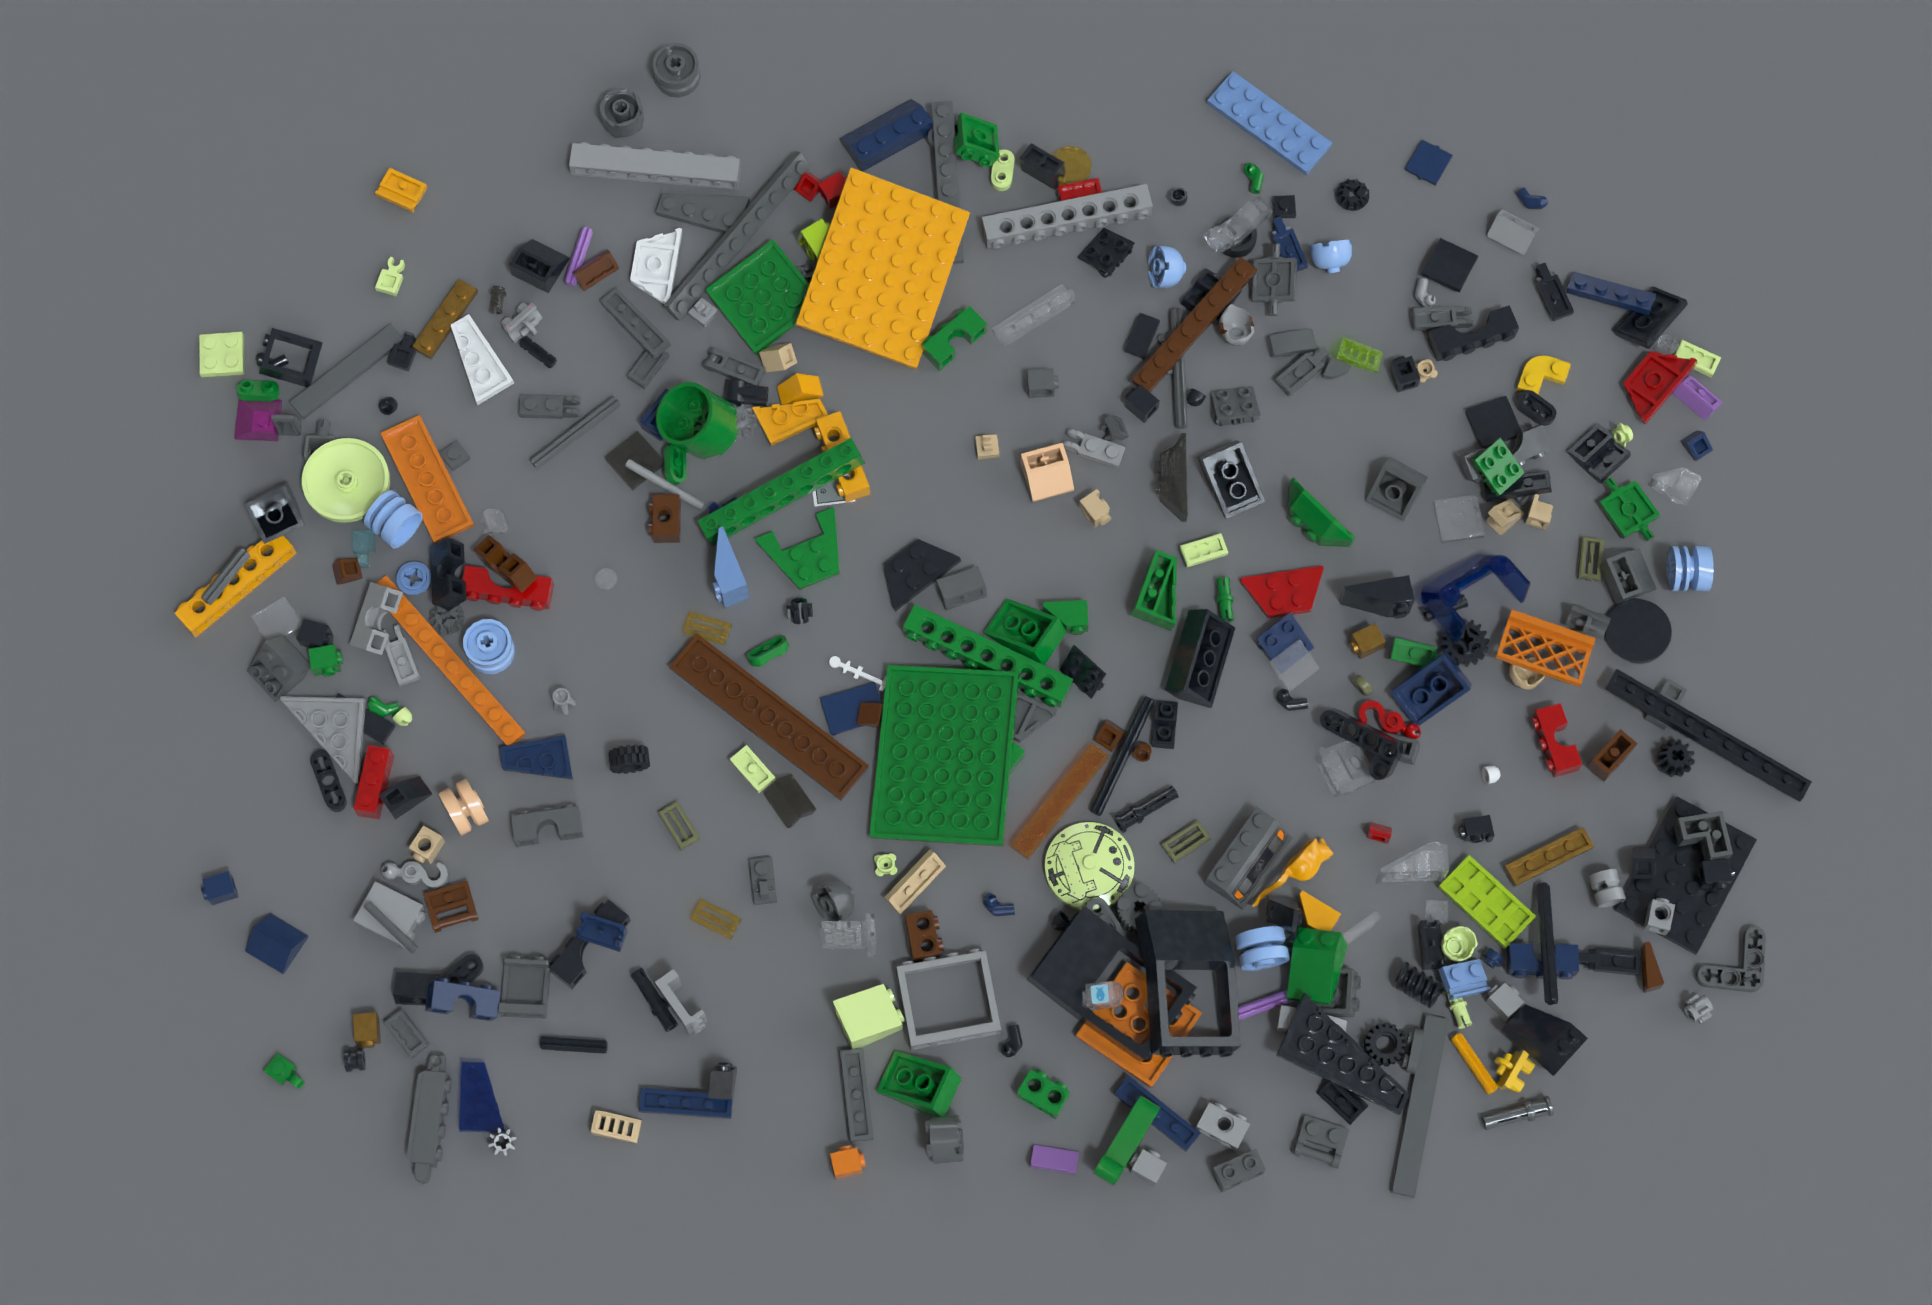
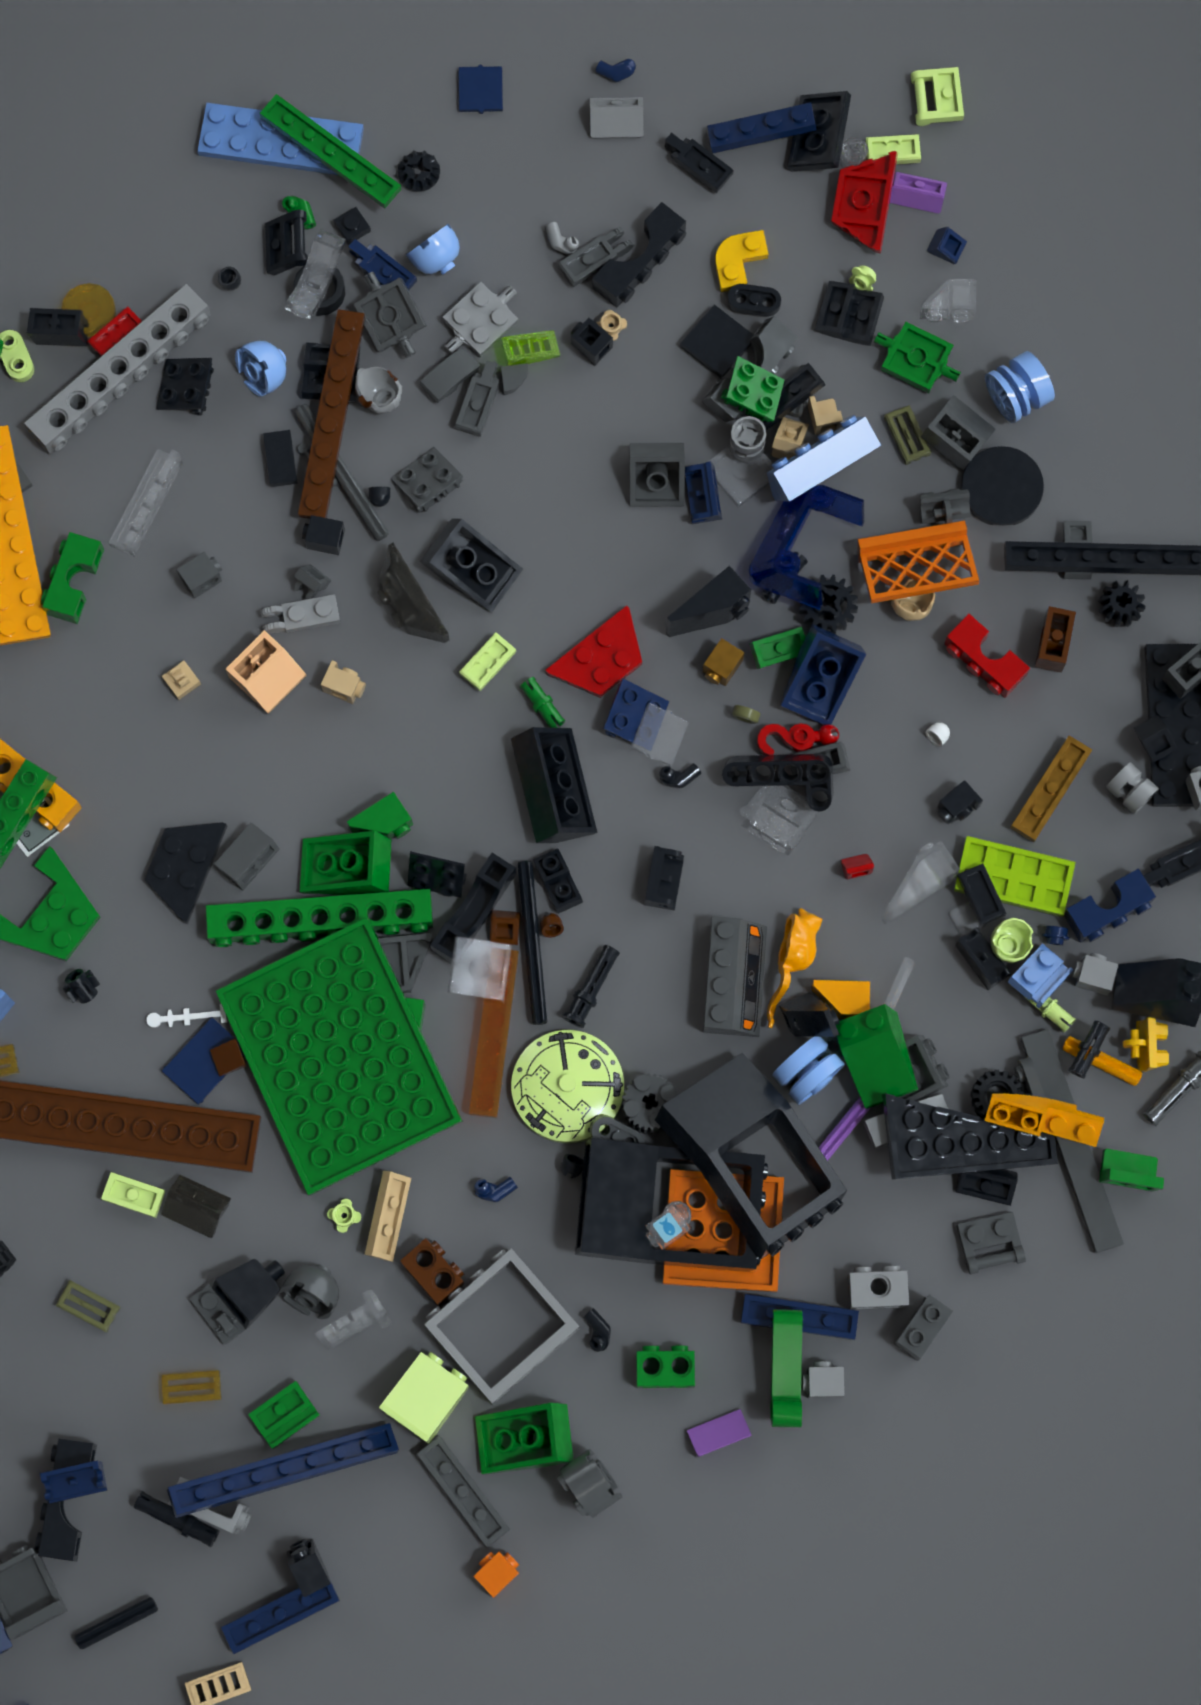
camera: 30 degrees left, 5 degrees up
green plate [746,635,789,667] -> none
green wedge [1130,549,1177,631] -> none
olive tile [1161,820,1211,864] -> none
green wedge [1288,477,1355,547] -> none
black piece [1394,962,1444,1009] -> none
black slope [1421,238,1478,293] -> none
black axle [1536,882,1558,1005] -> none
none -> dark blue plate [167,1423,399,1518]
none -> black torso [212,1259,285,1329]
none -> green plate [248,1381,320,1449]
none -> green plate [260,94,401,209]
none -> black plate [265,210,308,276]
none -> black arch [430,853,516,966]
none -> light grey plate [442,282,519,357]
none -> clear tile [448,936,512,1001]
none -> black hinge [645,846,684,911]
none -> dark blue hinge [685,461,722,524]
none -> light grey wheel [730,416,766,462]
none -> slope [767,415,881,502]
none -> yellowish green plate [910,67,964,126]
none -> black tile [957,863,1007,926]
none -> light orange slope [985,1093,1104,1147]
none -> black pin [1068,1020,1110,1079]
none -> green panel [1099,1149,1164,1192]

